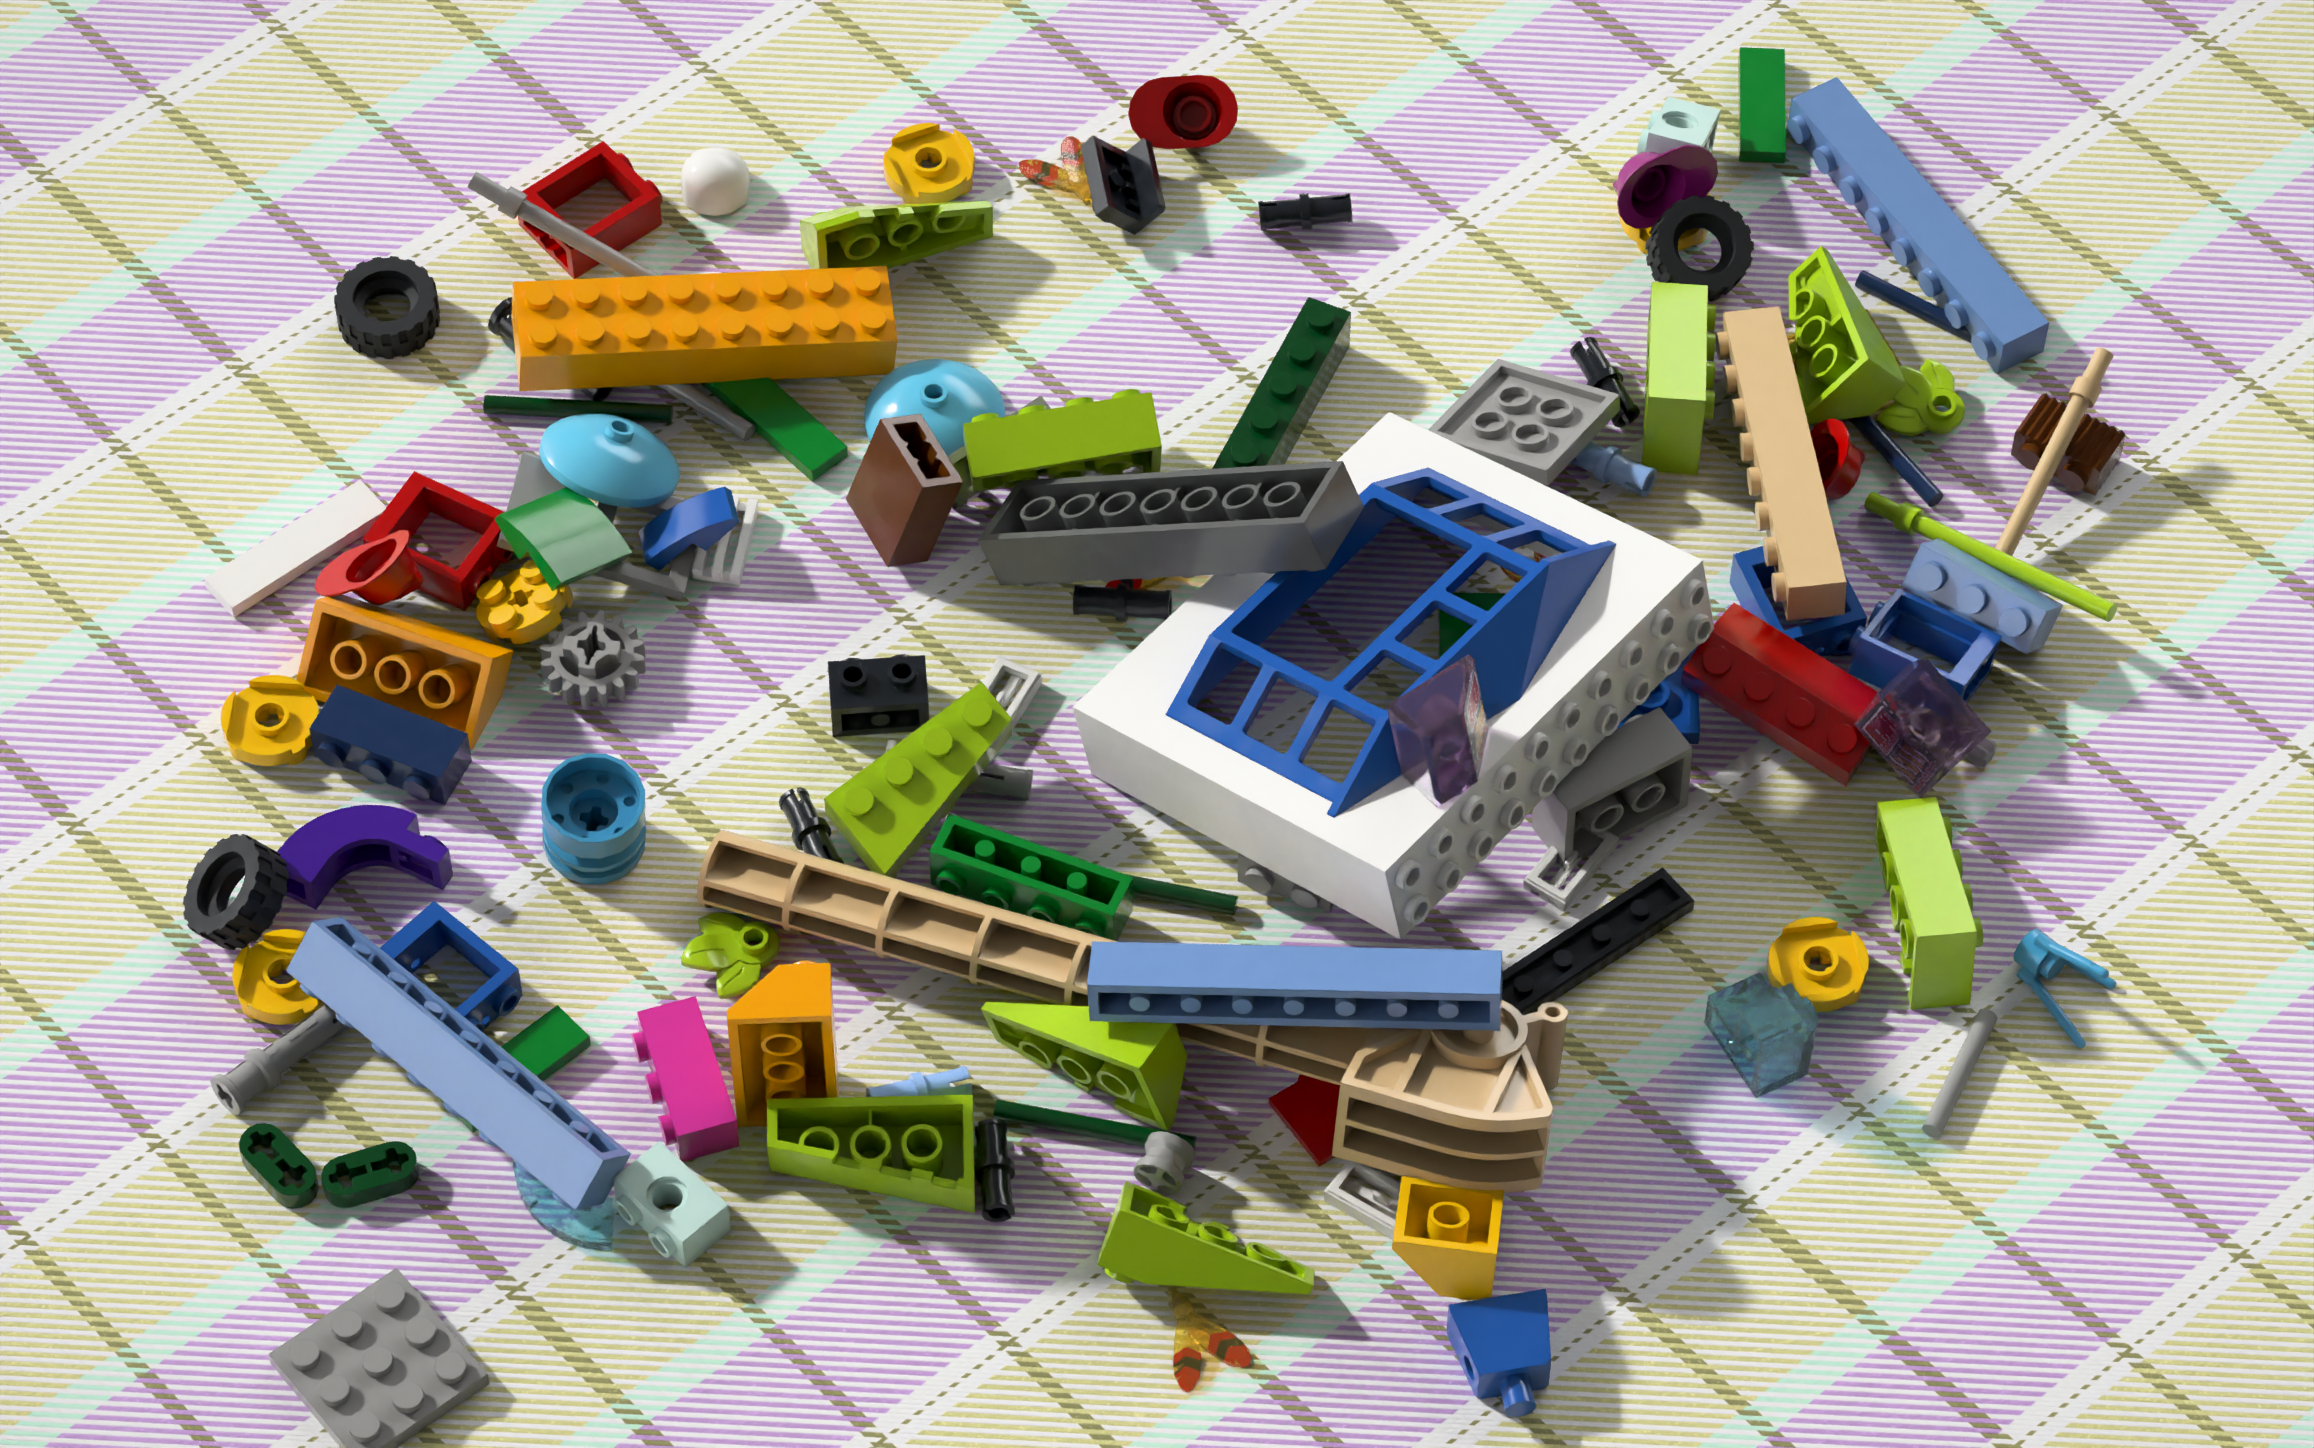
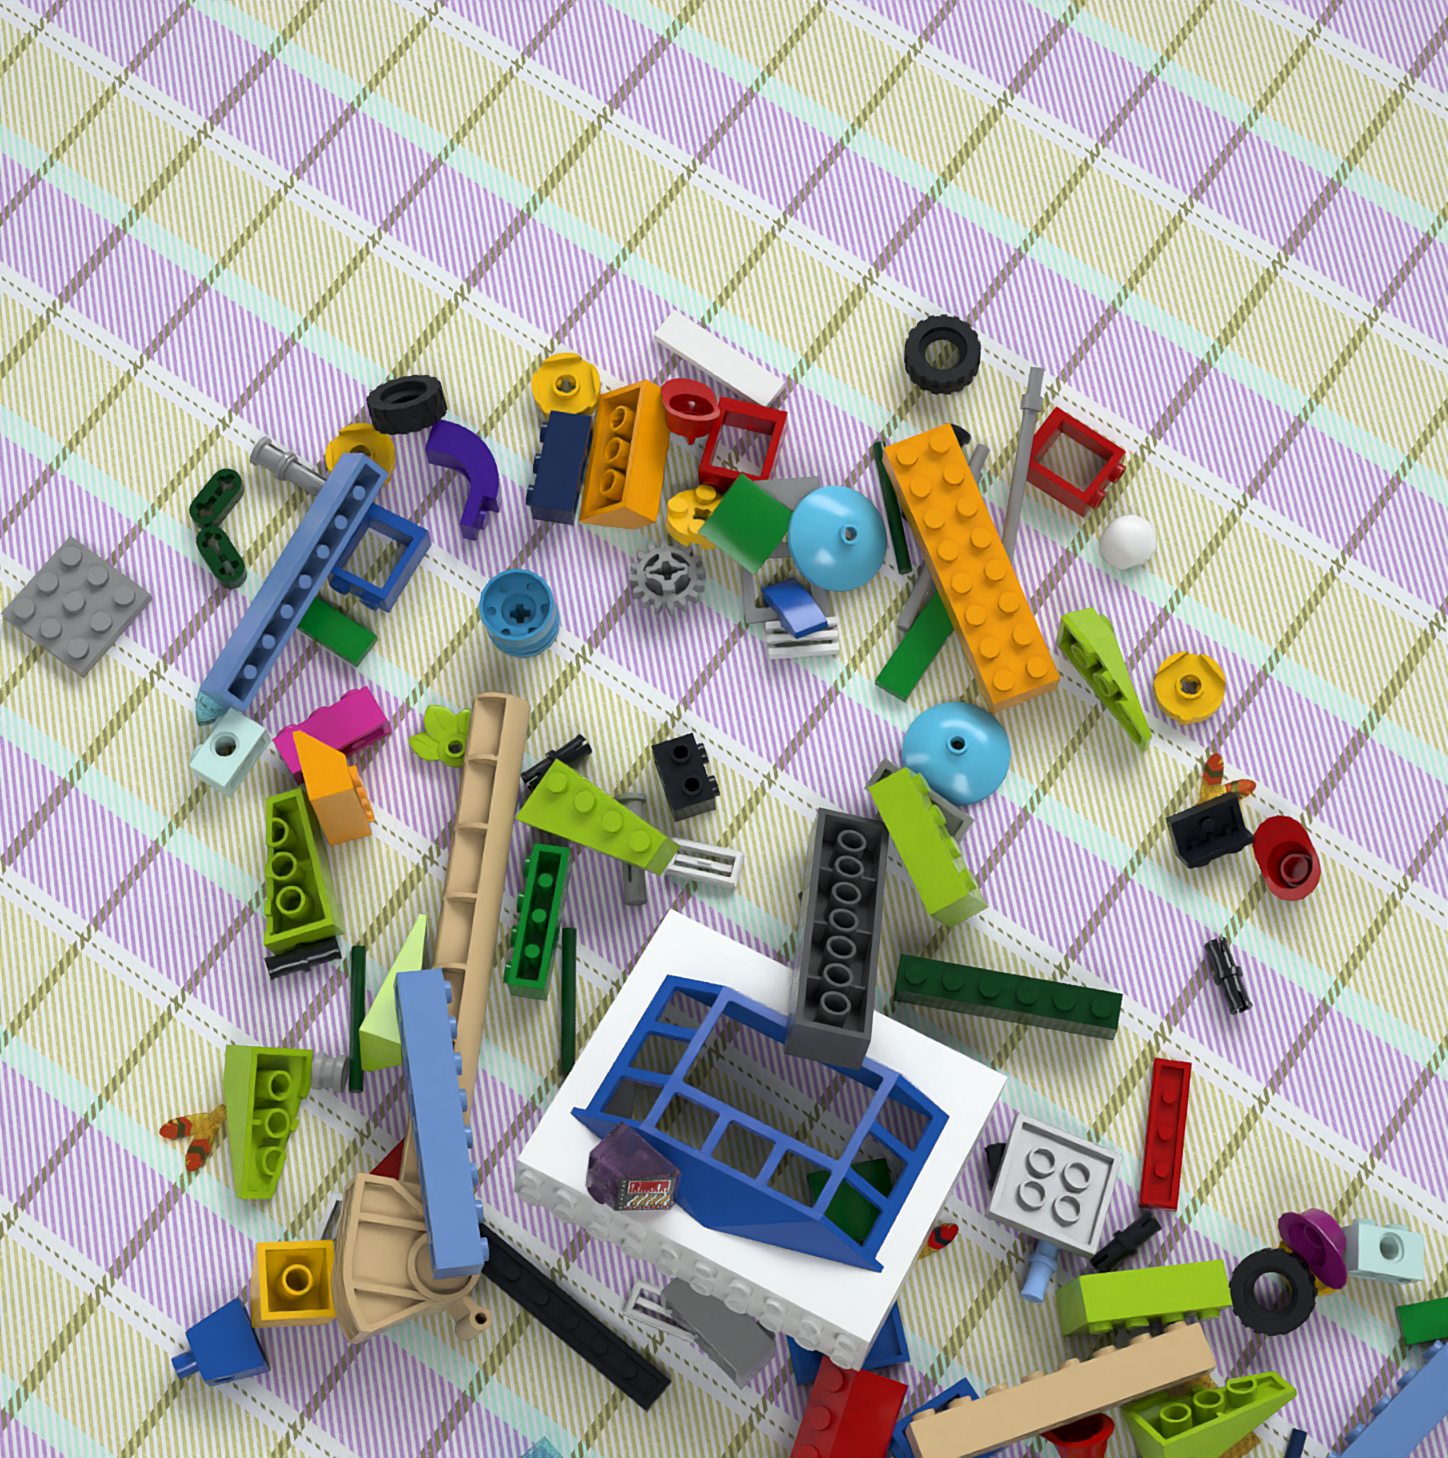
camera: 80 degrees right, 15 degrees up
reddish brown brick [846,414,963,567] -> none
light blue pin [866,1066,972,1097] -> none
none -> red tile [1138,1058,1192,1213]

